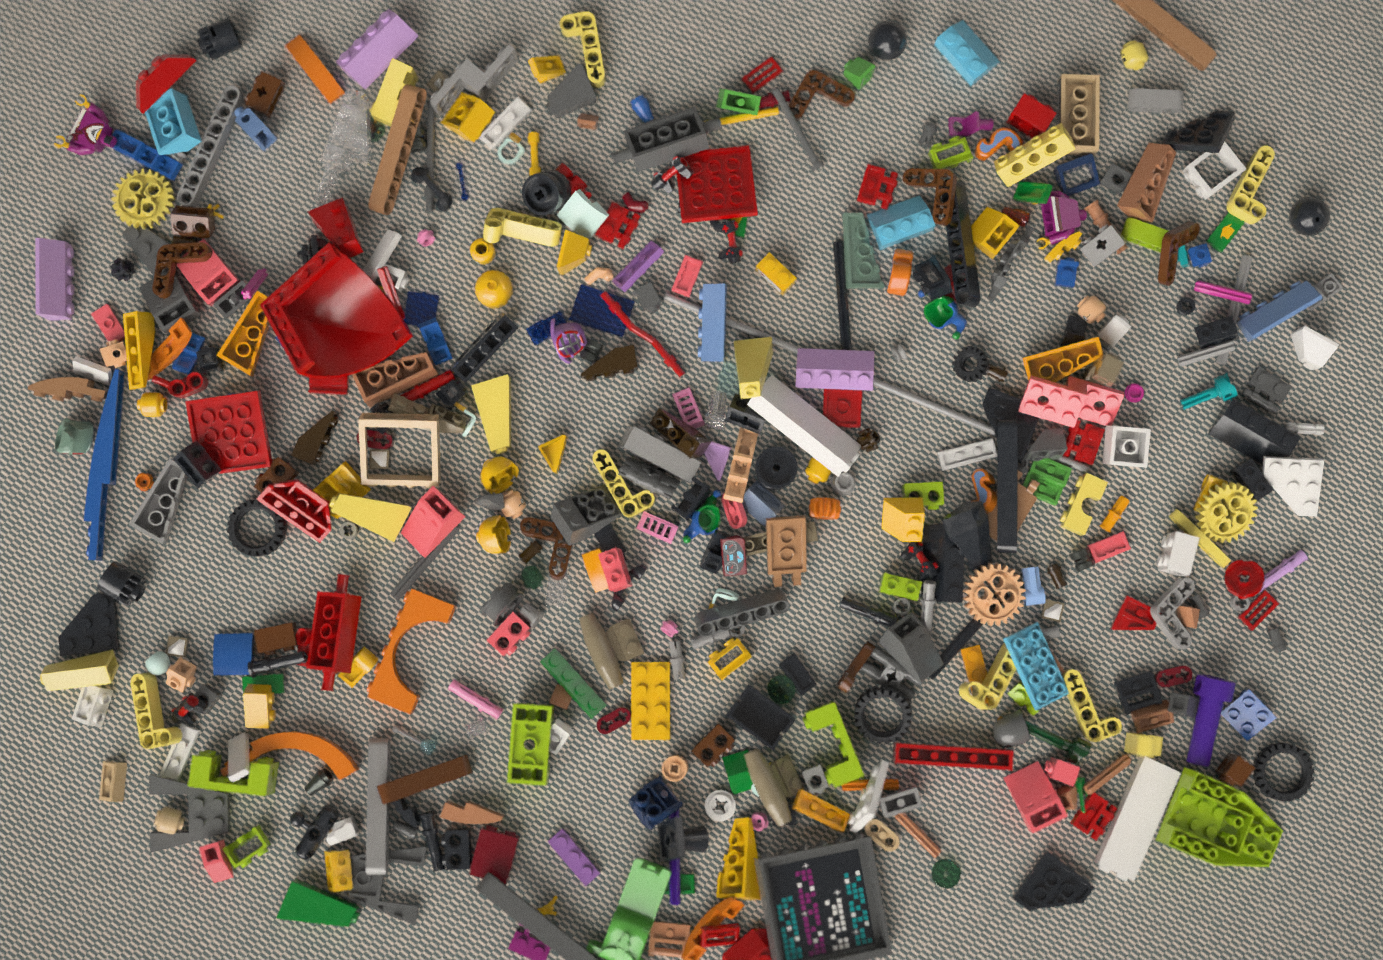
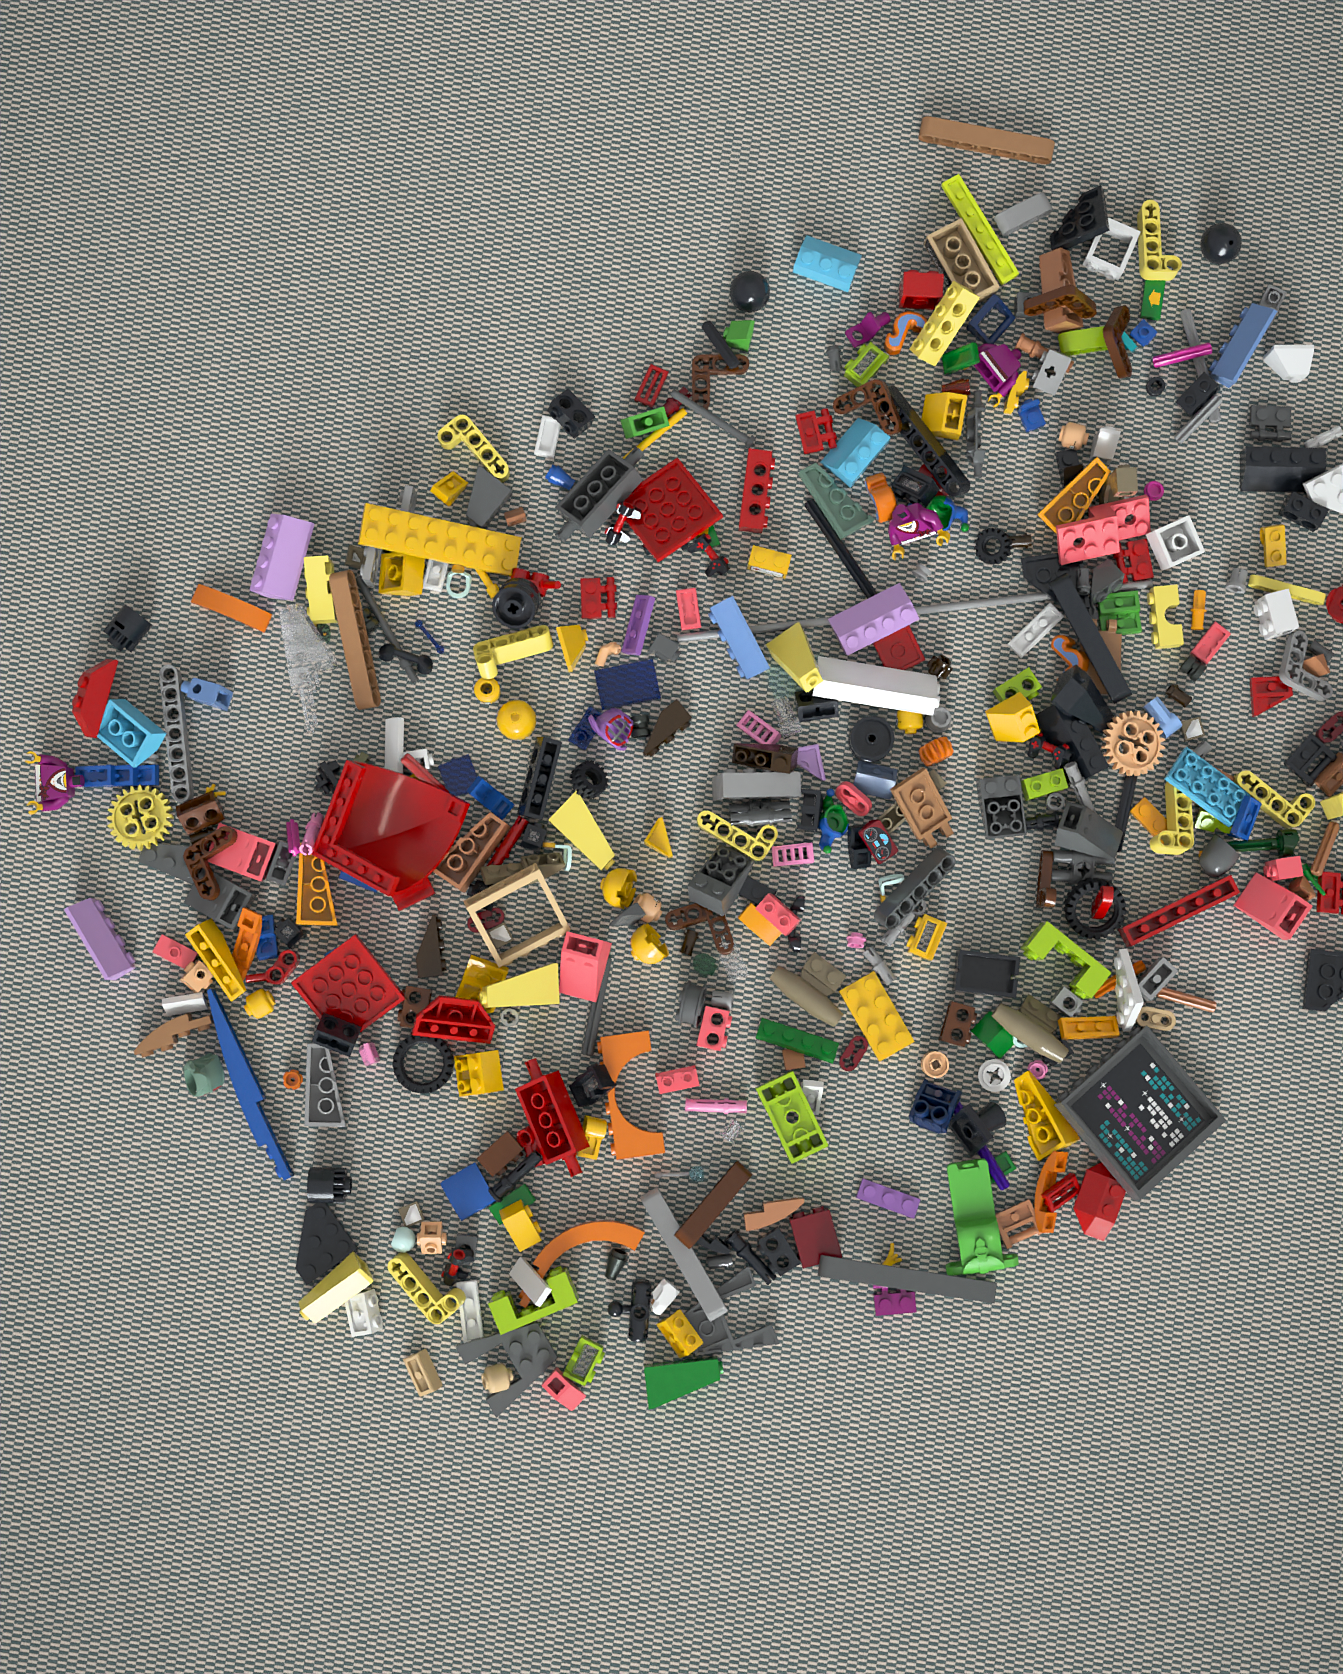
camera: 40 degrees left, 0 degrees up
black gear [110,257,135,281] -> none
reddish brown brick [245,71,286,119] -> none
red wedge [307,197,363,258] -> none
bright pink plate [417,229,435,247] -> none
light aqua slope [557,189,609,239] -> none
red bar [600,291,685,378] -> none
dark red arm [621,192,649,213] -> none
light nougat slope [723,427,758,503] -> none
clear green piece [767,675,795,704] -> none
black plate [779,653,817,696] -> none
clear green piece [931,859,961,889] -> none
light yellow head [1120,40,1148,71] -> none
teal piece [1180,373,1238,410] -> none
light yellow gear [1195,481,1258,543] -> none
none -> bright pink pin [299,812,324,855]
none -> yellow plate [358,503,522,577]
none -> bright pink slope [359,1042,380,1066]
none -> yellow slope [454,1050,504,1097]
none -> white tile [534,415,561,459]
none -> black brick [547,388,595,439]
none -> black window [569,1063,617,1107]
none -> black tyre [570,760,609,799]
none -> coral window [655,1065,700,1094]
none -> black axle [701,320,740,369]
none -> red brick [738,448,776,534]
none -> magenta torso [888,503,950,560]
none -> neon yellow plate [941,174,1019,285]
none -> dark grey slope [976,775,1027,839]
none -> reddish brown beam [1023,285,1097,319]
none -> dark grey pin [1075,568,1092,595]
none -> red beam [1091,886,1114,920]
none -> light grey bush [1225,568,1248,594]
none -> blue panel [1227,795,1262,841]

